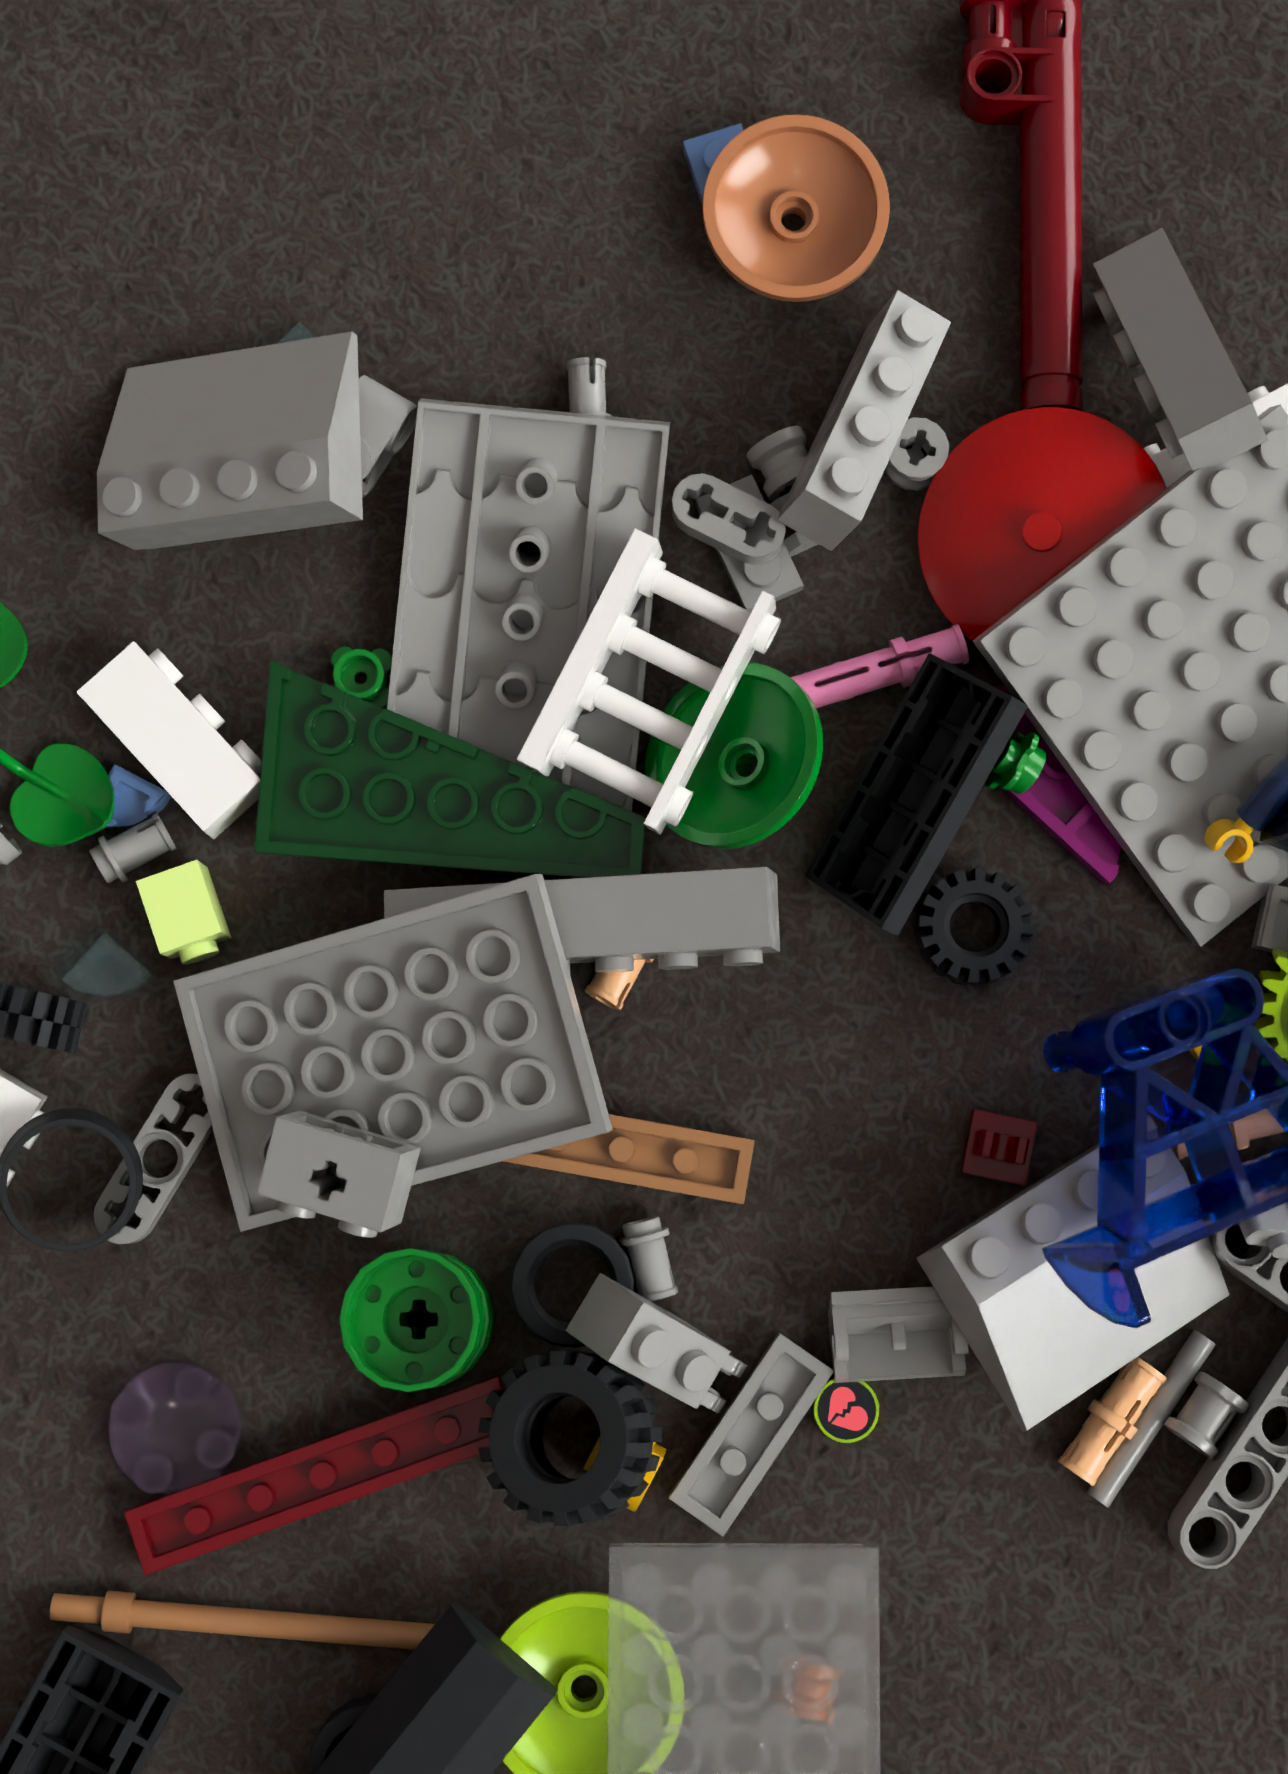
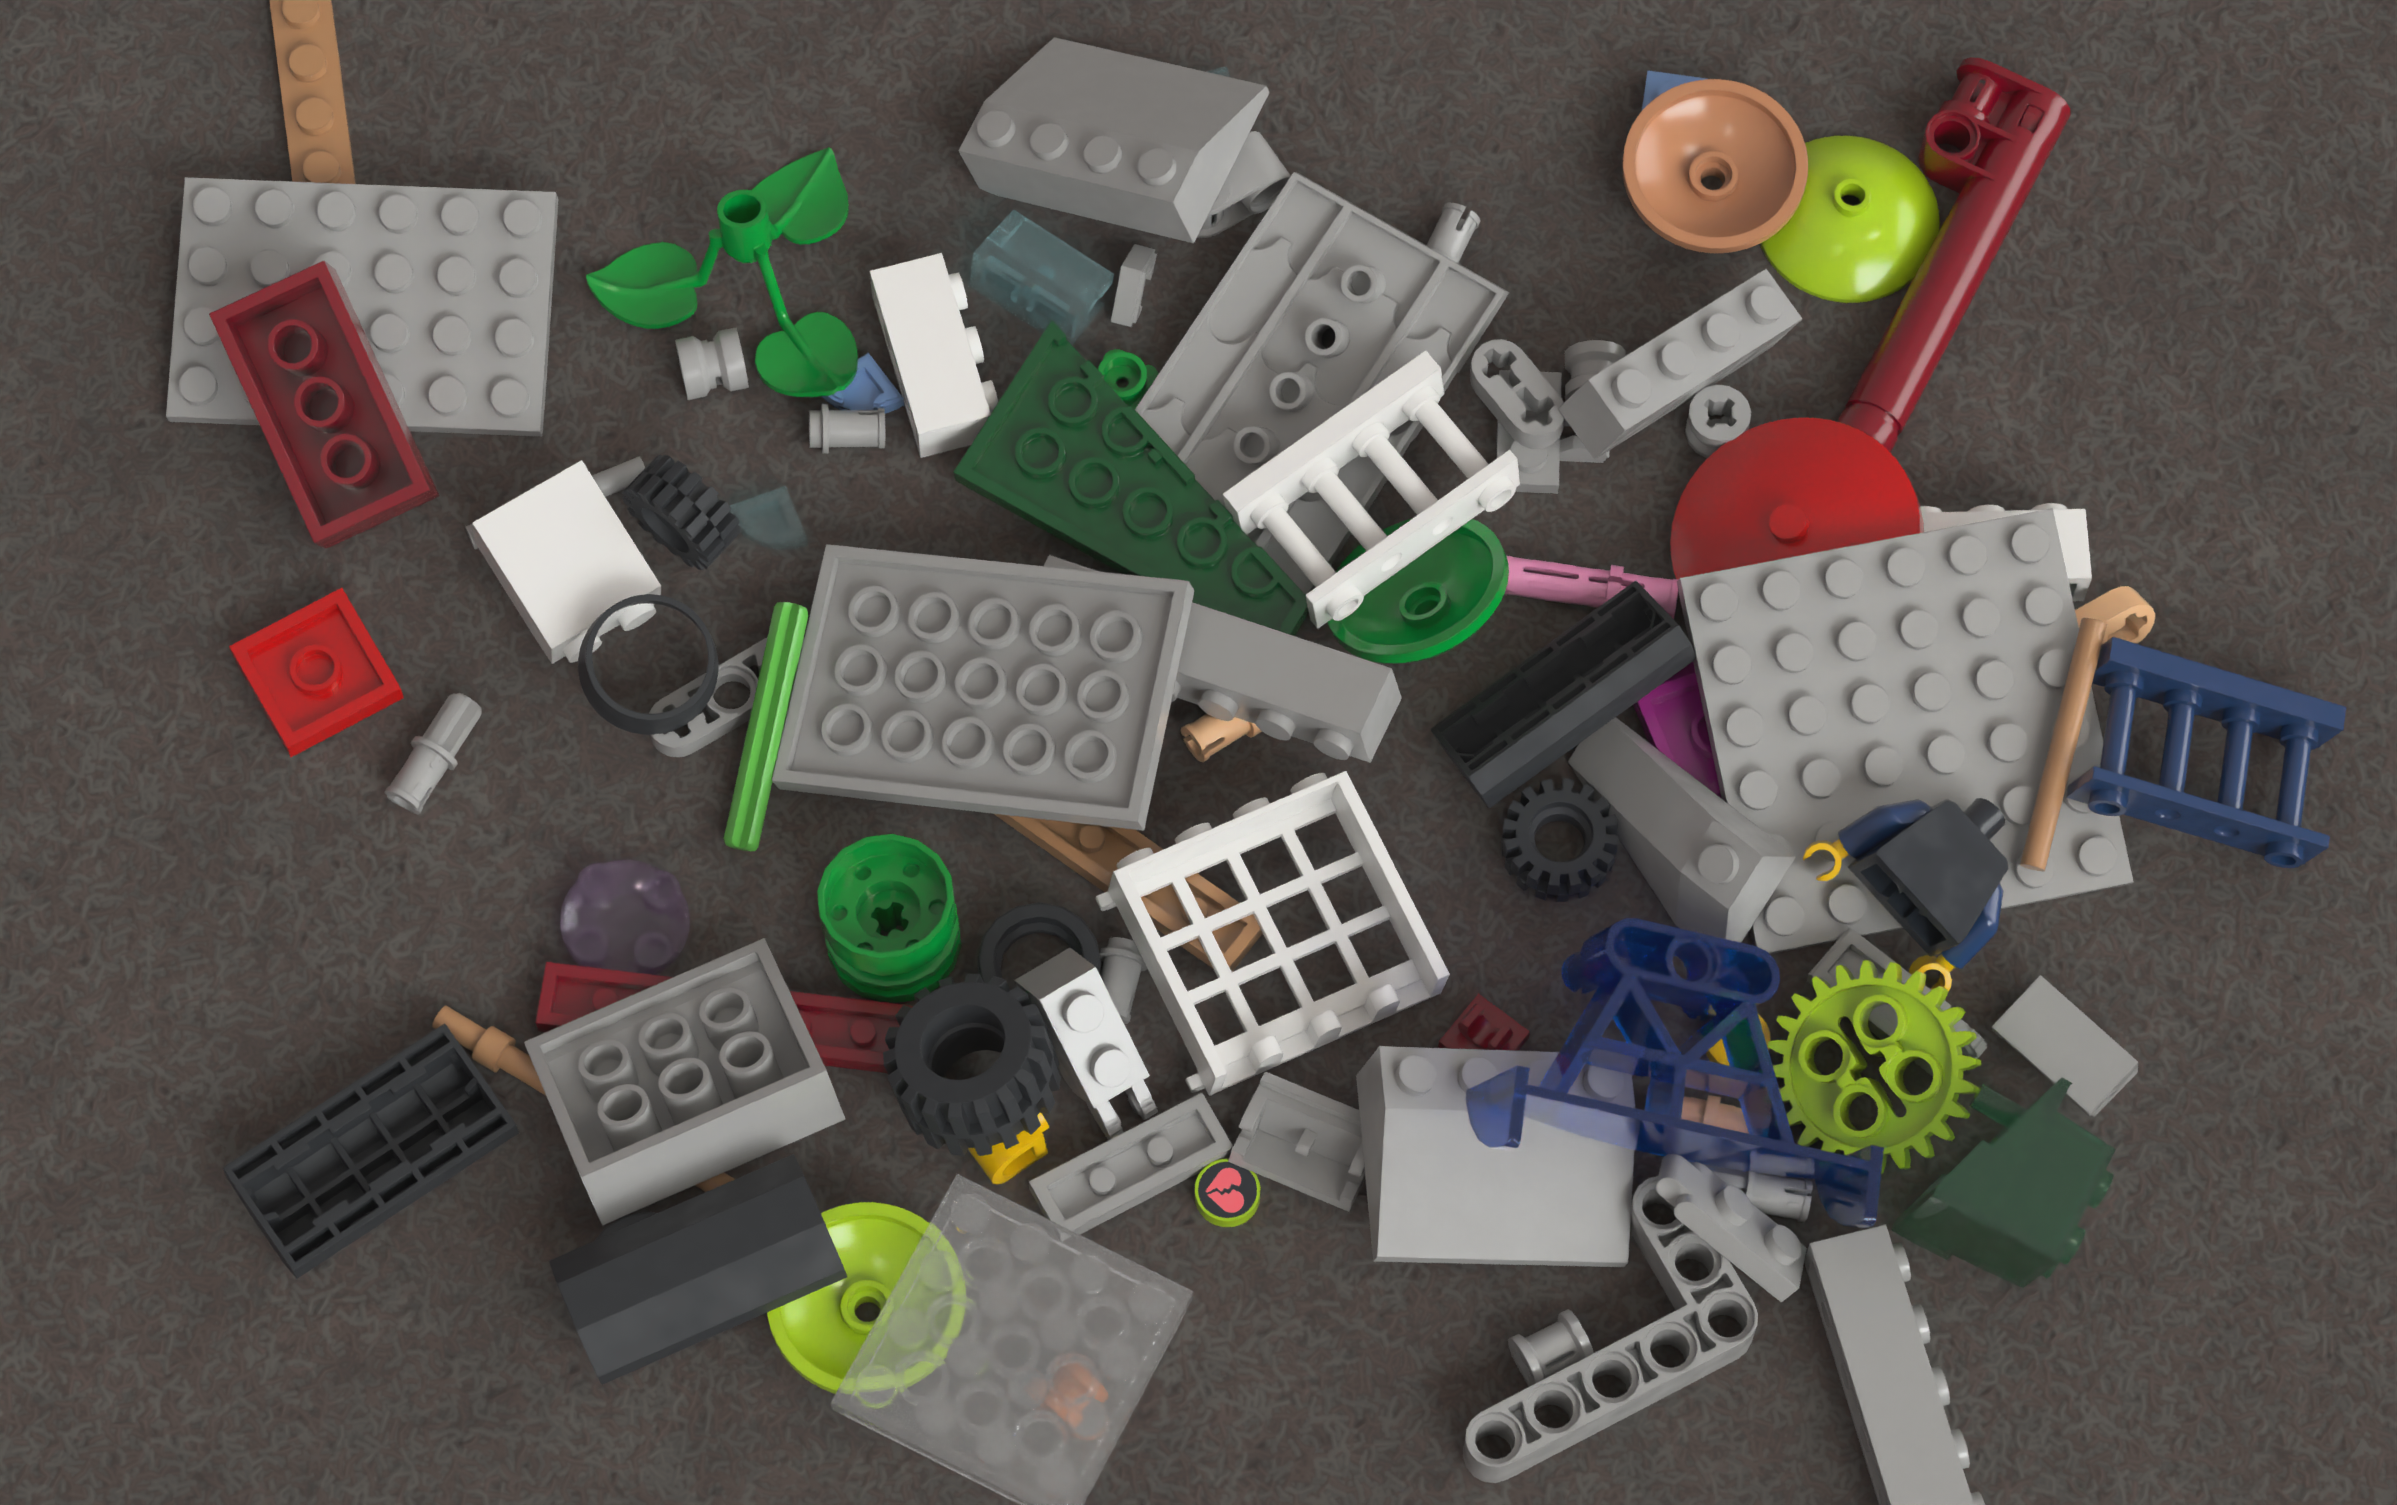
camera: 25 degrees right, 15 degrees down
yellowish green brick [136,860,231,965] -> none
light grey brick [257,1111,421,1238] -> none
green plate [985,731,1046,794] -> none
light nougat pin [1058,1357,1166,1486] -> none
light grey bar [1086,1330,1216,1508] -> none
light grey brick [1093,227,1268,472] -> none
none -> light grey slope [524,938,845,1226]
none -> bright green axle [724,602,808,851]
none -> clear light blue hinge [969,210,1114,346]
none -> white window [1096,771,1450,1096]
none -> light grey tile [1111,244,1157,327]
none -> light grey wedge [1568,717,1796,962]
none -> lime dish [1760,136,1940,303]

